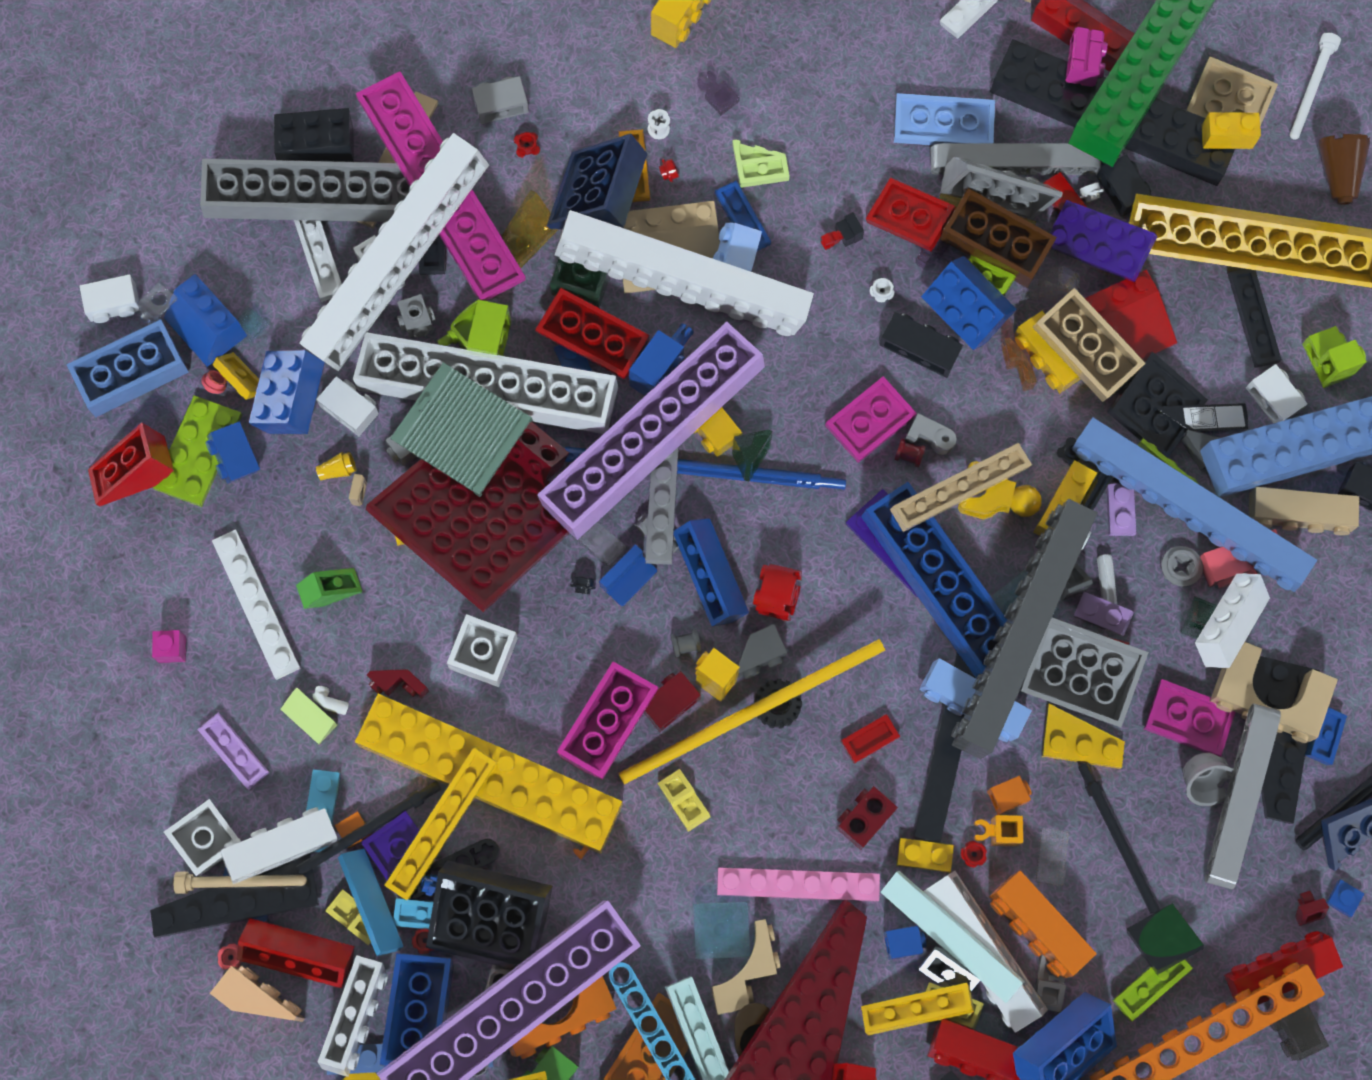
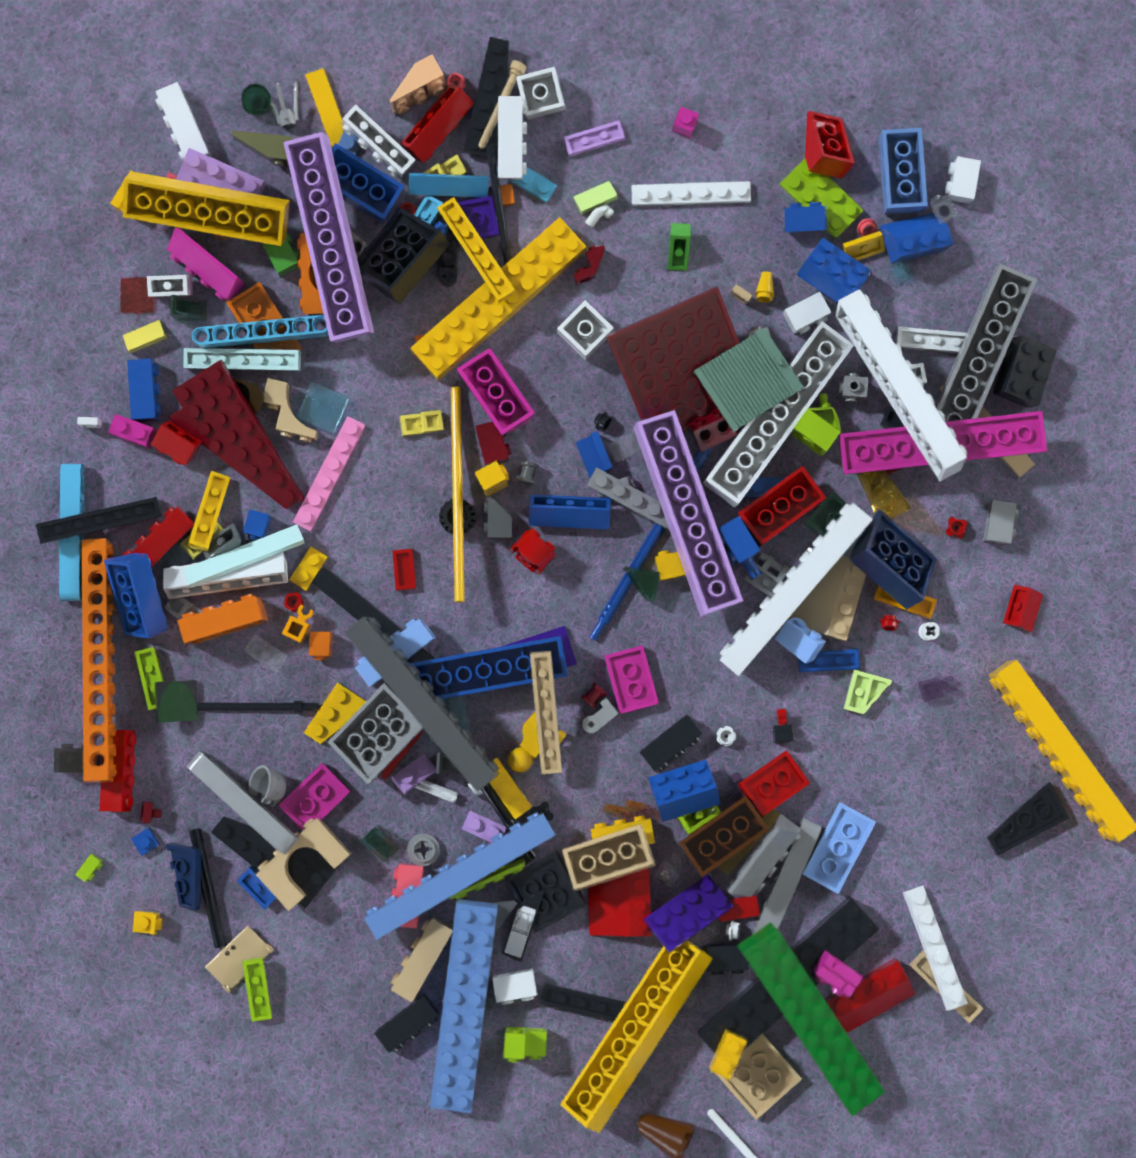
camera: 120 degrees right, 10 degrees up
dark red brick [837,786,898,850] -> none
white brick [1195,573,1270,668] -> none
none -> light grey plate [744,552,790,598]
none -> red panel [1003,585,1043,632]

